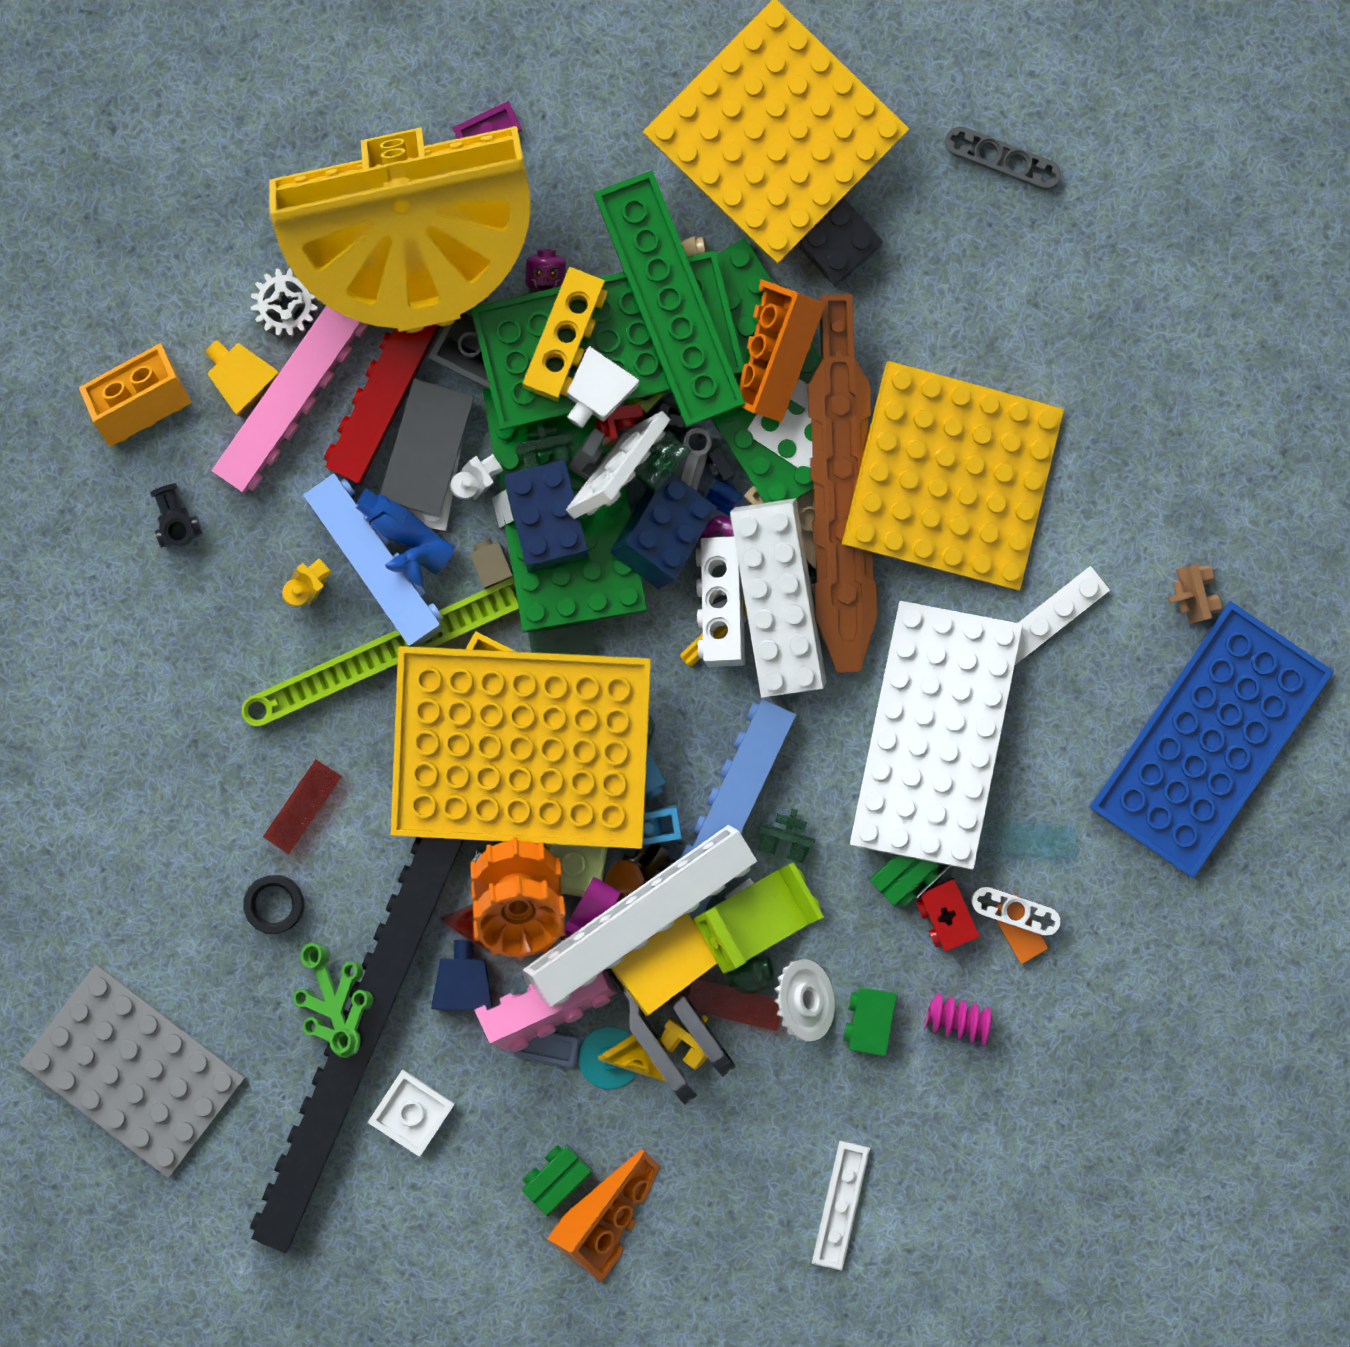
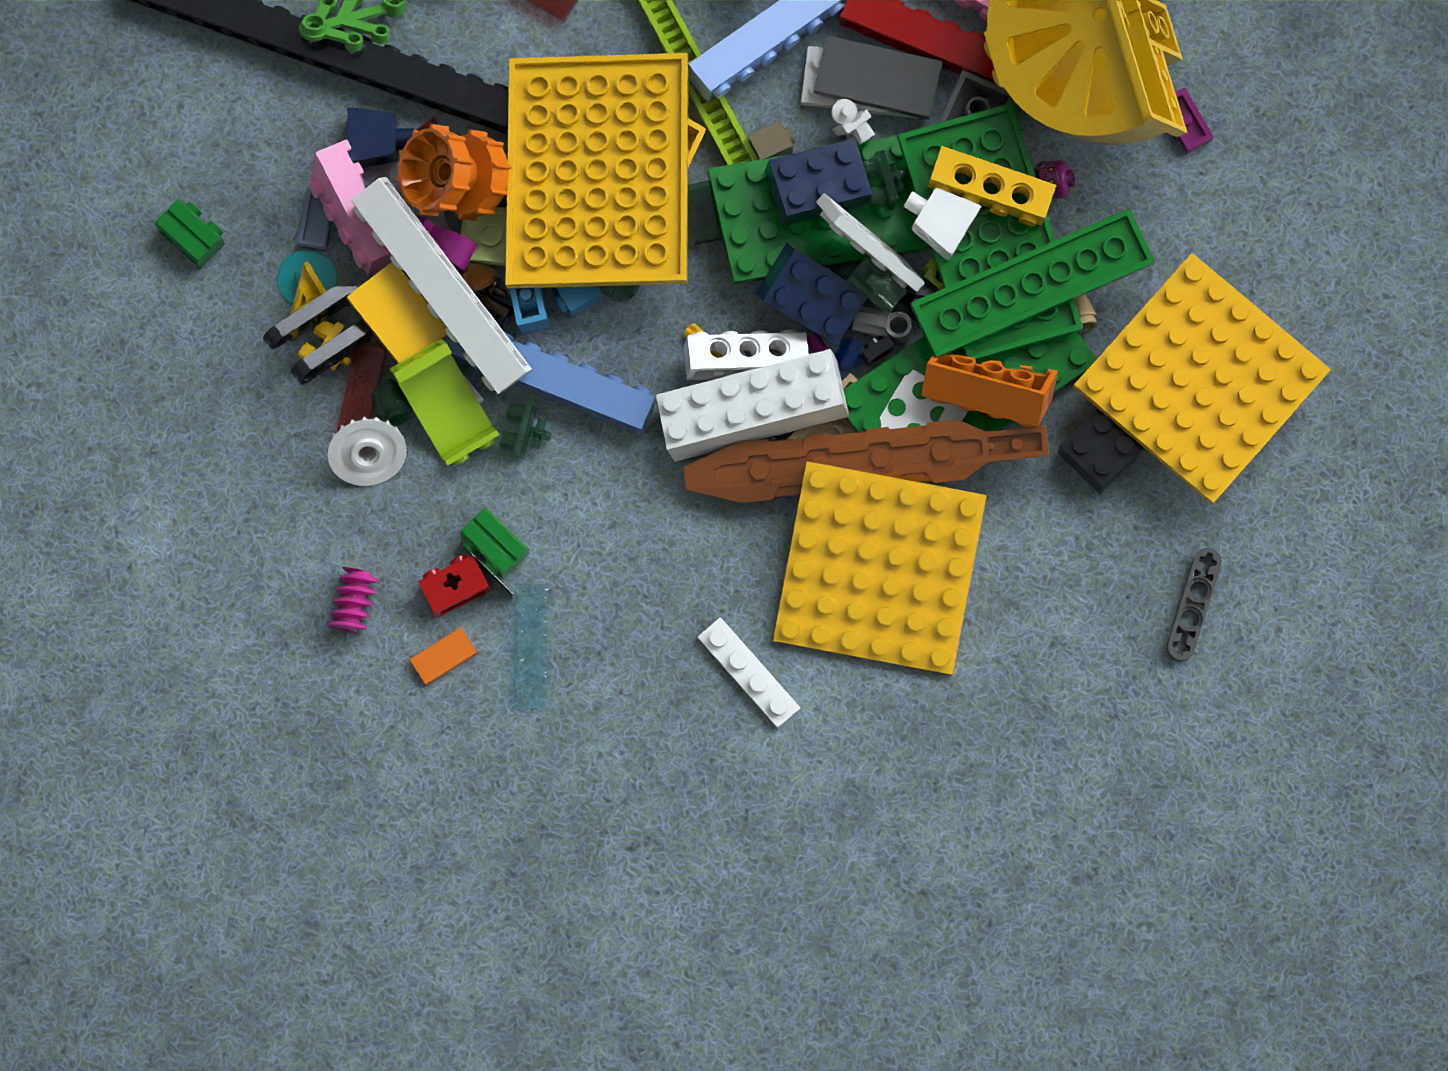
camera: 85 degrees right, 10 degrees down
blue piece [355,489,455,586] -> none
white plate [367,1069,455,1157] -> none
orange wedge [547,1149,660,1283] -> none
dark grey bracket [568,428,605,480] -> none
red bracket [595,404,643,446] -> none
white tile [812,1140,870,1271] -> none
green brick [843,986,897,1056] -> none
white plate [849,601,1023,870] -> none
white beam [971,887,1060,936] -> none
blue plate [1089,601,1334,878] -> none
medium nougat hips [1168,564,1222,624] -> none

